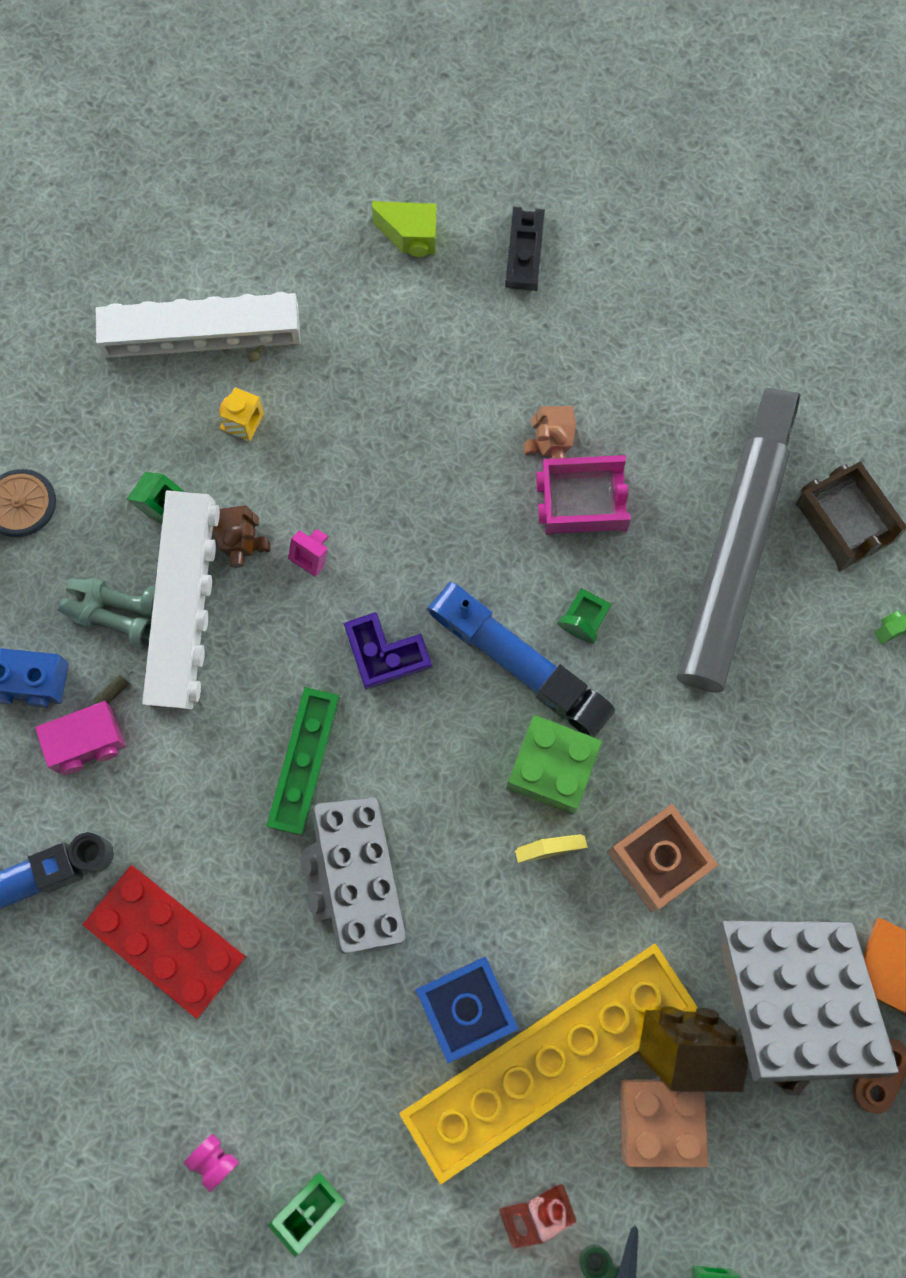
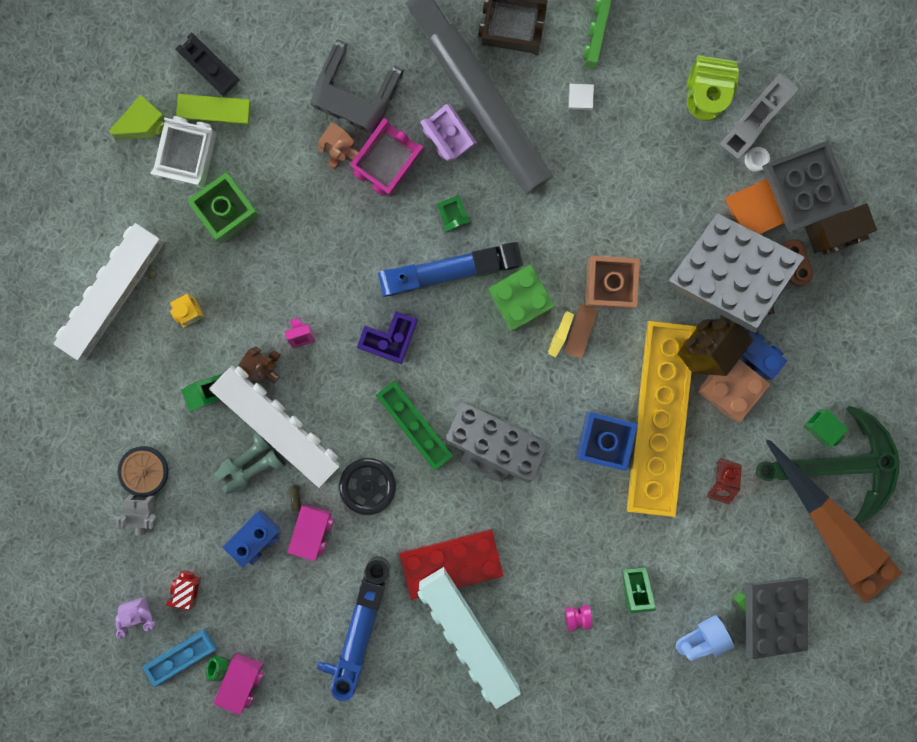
camera: 50 degrees left, 15 degrees up
none -> white window [150,116,217,189]
none -> lime tile [176,94,251,125]
none -> bright green brick [187,172,261,244]
none -> dark grey connector [310,39,404,134]
none -> black plate [339,458,396,515]
none -> light aqua brick [418,567,521,709]
none -> lavender bracket [421,104,477,161]
none -> nougat piece [564,304,598,359]
none -> white tile [568,84,594,110]
none -> blue brick [740,330,788,380]

